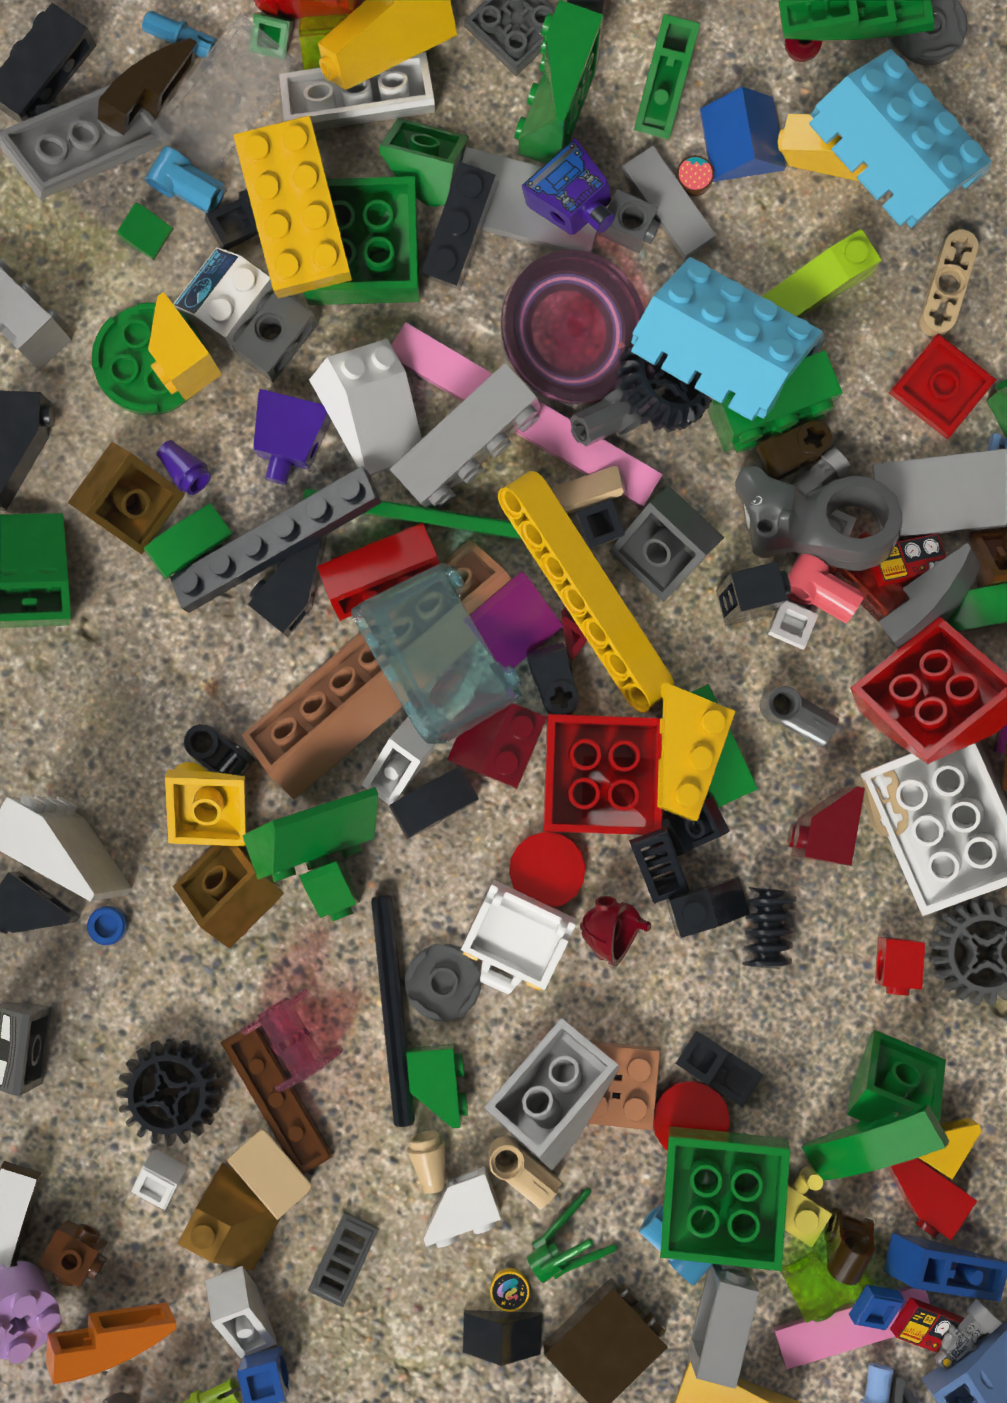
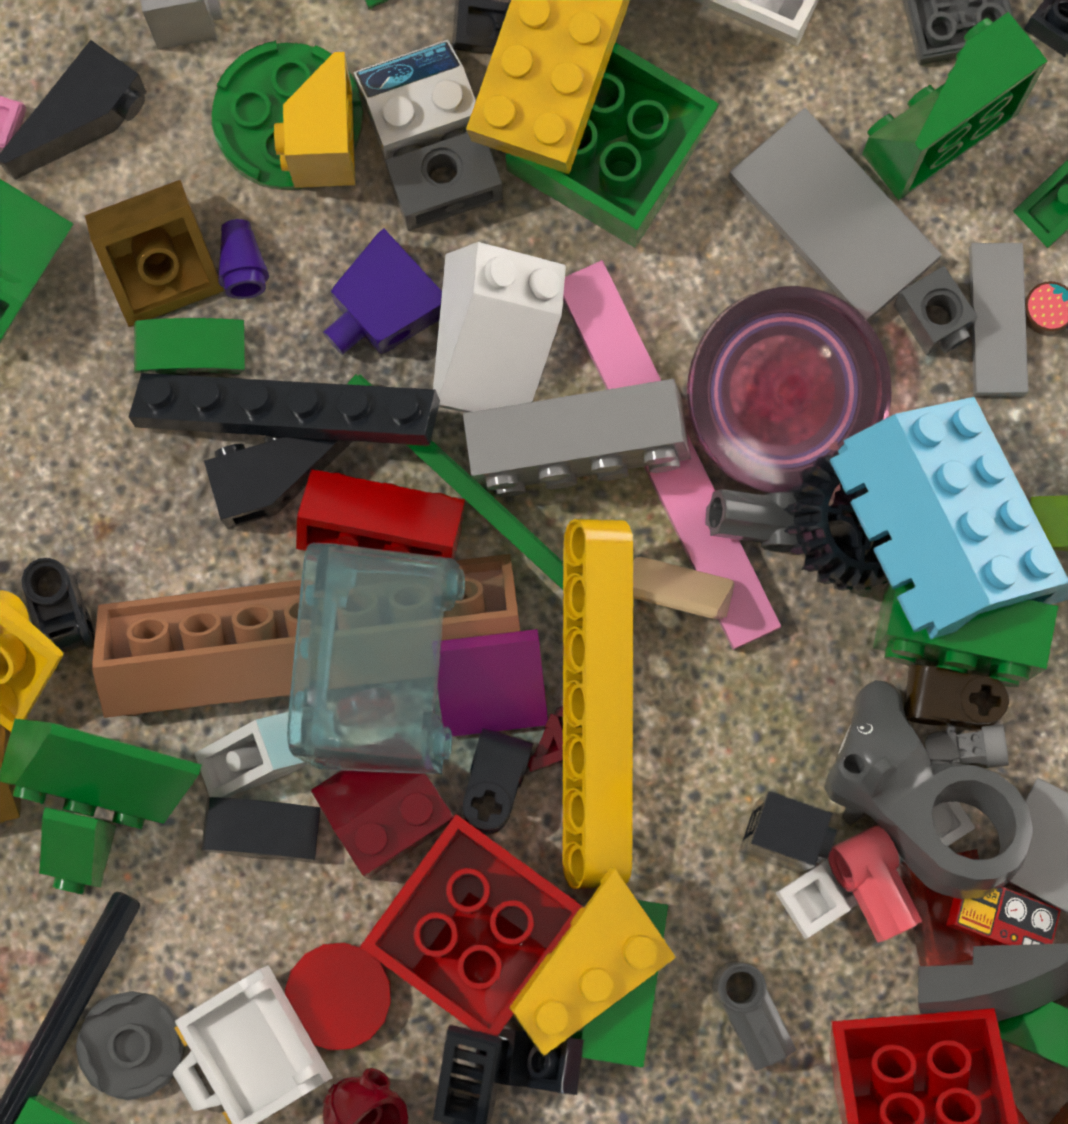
camera: 35 degrees right, 5 degrees down
green slope [379,118,469,207] -> none
black brick [421,162,499,290] -> none
torso [521,138,614,235] -> none
black brick [569,499,625,549] -> none
dark grey slope [609,486,724,602] -> none

